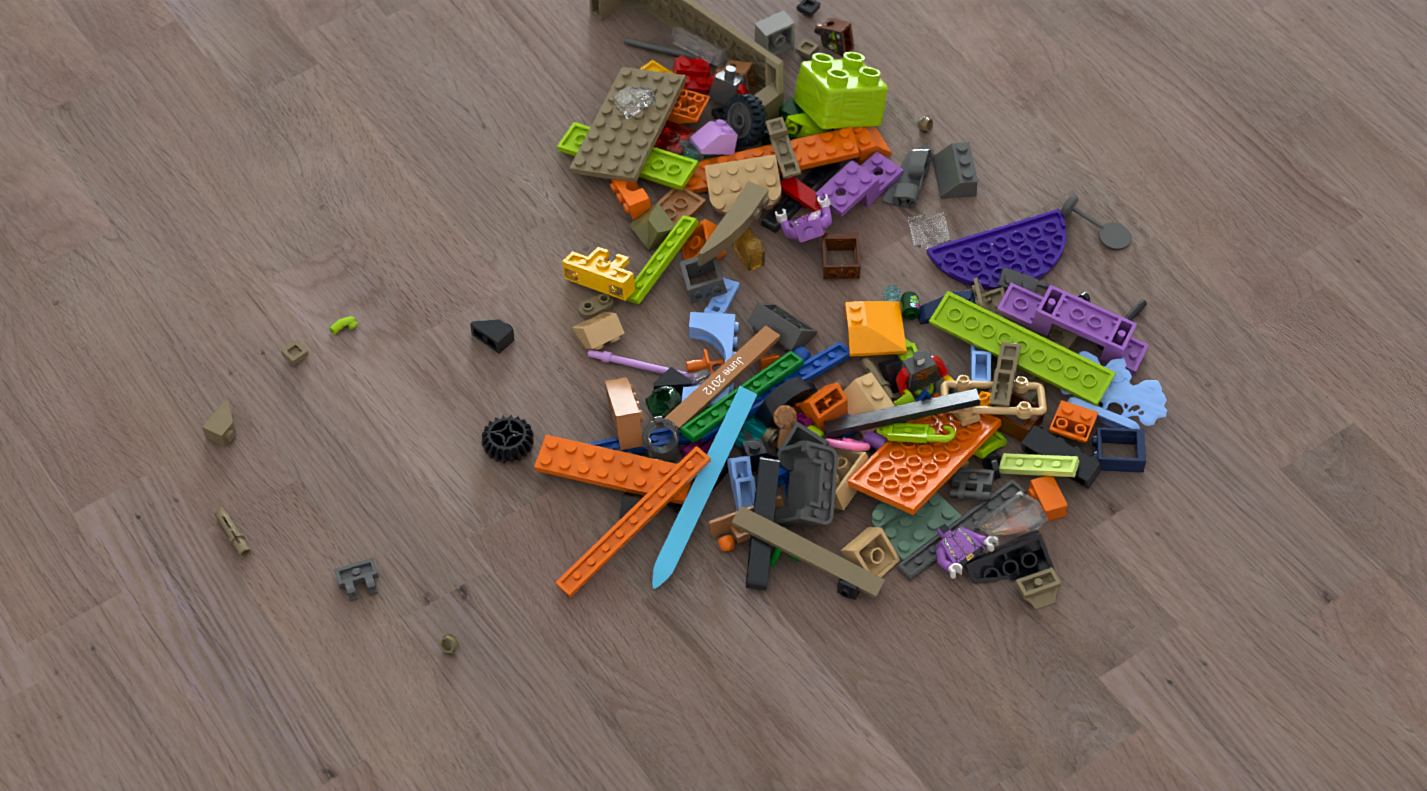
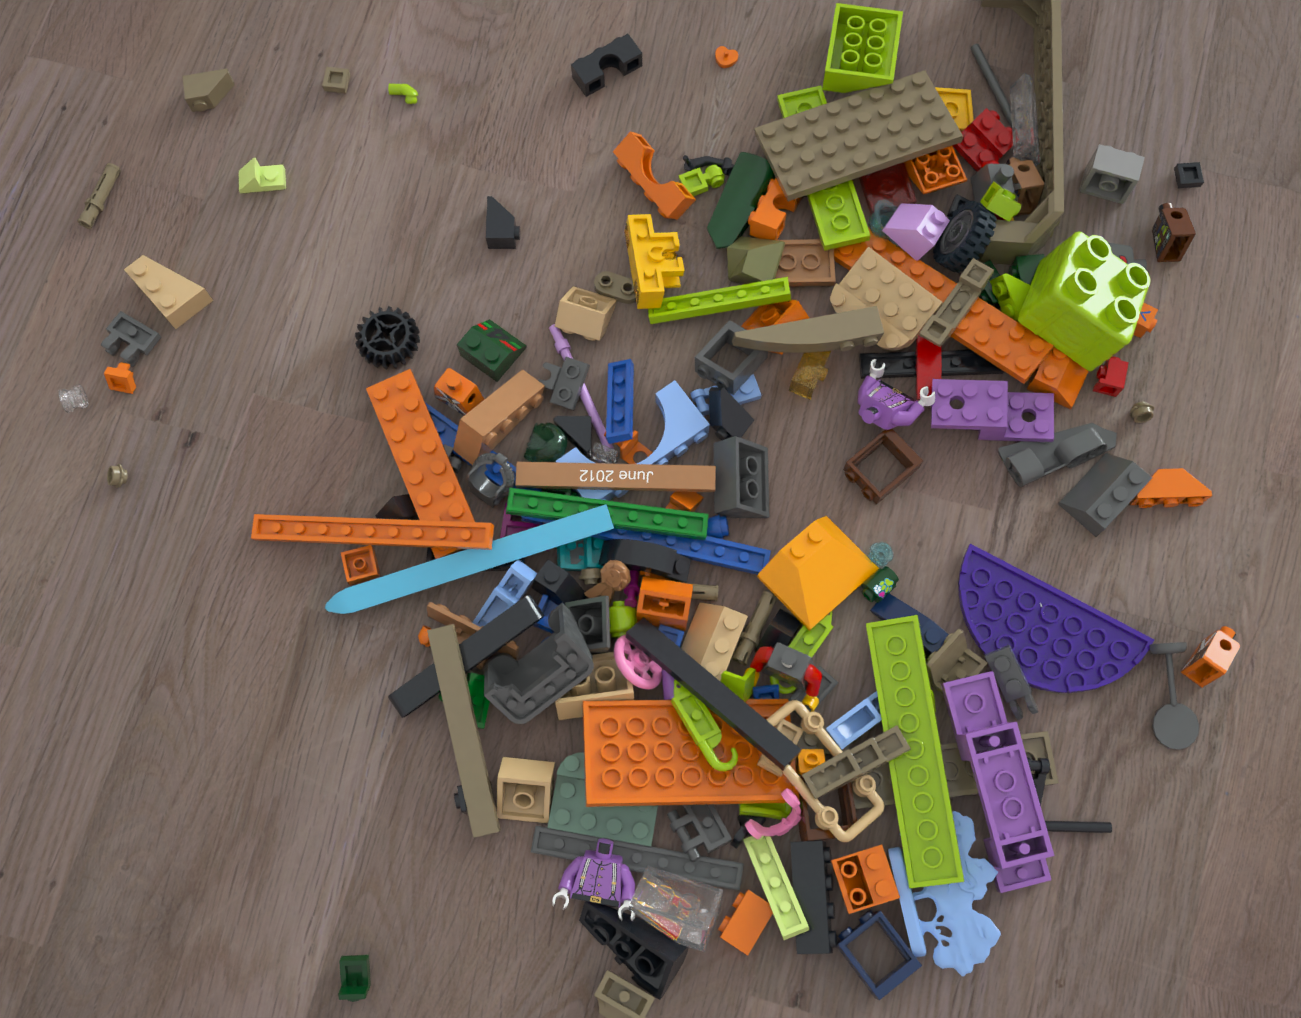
camera: 50 degrees right, 20 degrees up
clear slope [612,87,656,119] -> none
dark tan plate [795,38,819,60] -> none
clear slope [908,212,952,248] -> none
none -> clear wheel [59,384,88,413]
none -> orange tile [104,362,136,394]
none -> tan wedge [124,255,213,329]
none -> yellowish green slope [239,158,286,193]
none -> dark green bracket [338,955,371,1002]
none -> orange piece [341,545,380,586]
none -> orange torso [434,368,485,416]
none -> dark green slope [457,319,527,382]
none -> dark grey plate [538,357,590,410]
none -> black arch [571,34,642,97]
none -> blue plate [606,359,634,444]
none -> orange arch [613,131,696,220]
none -> lime plate [678,165,725,196]
none -> black piece [683,155,734,176]
none -> dark green panel [707,152,776,249]
none -> black slope [709,387,754,440]
none -> orange piece [715,46,739,68]
none -> bright pink piece [745,788,802,839]
none -> lime slope [822,3,903,93]
none -> lime brick [980,181,1021,222]
none -> red brick [1092,356,1129,397]
none -> orange slope [1129,468,1212,508]
none -> orange torso [1181,626,1240,688]

